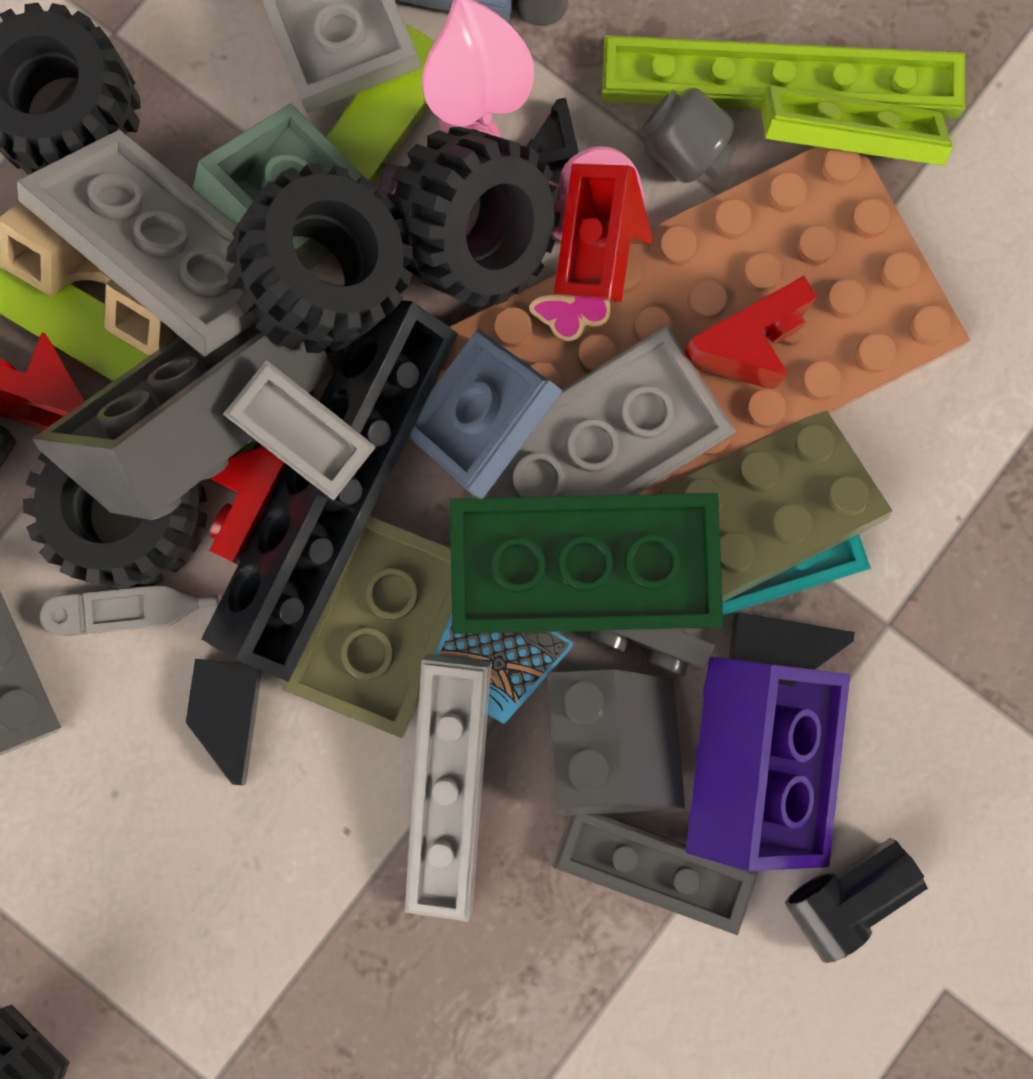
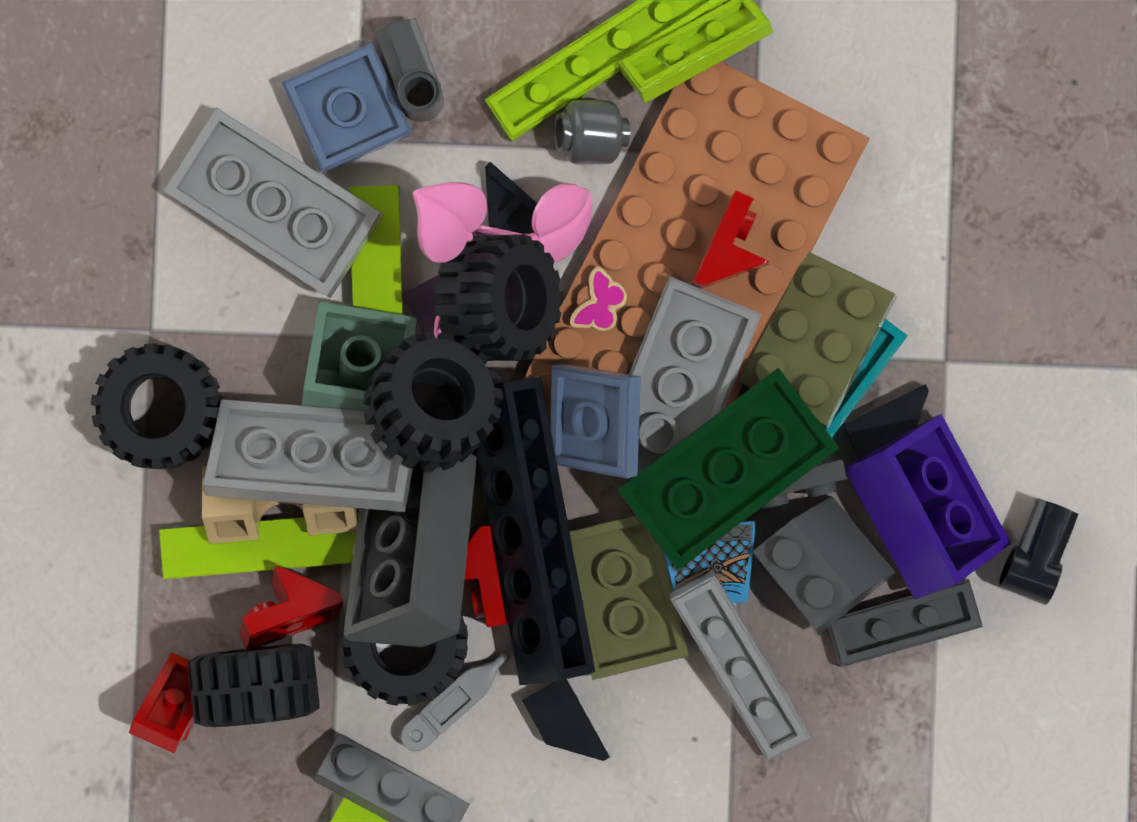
camera: 35 degrees left, 5 degrees up
light grey tile [223,360,376,500] -> none
red slope [554,163,652,302] -> none

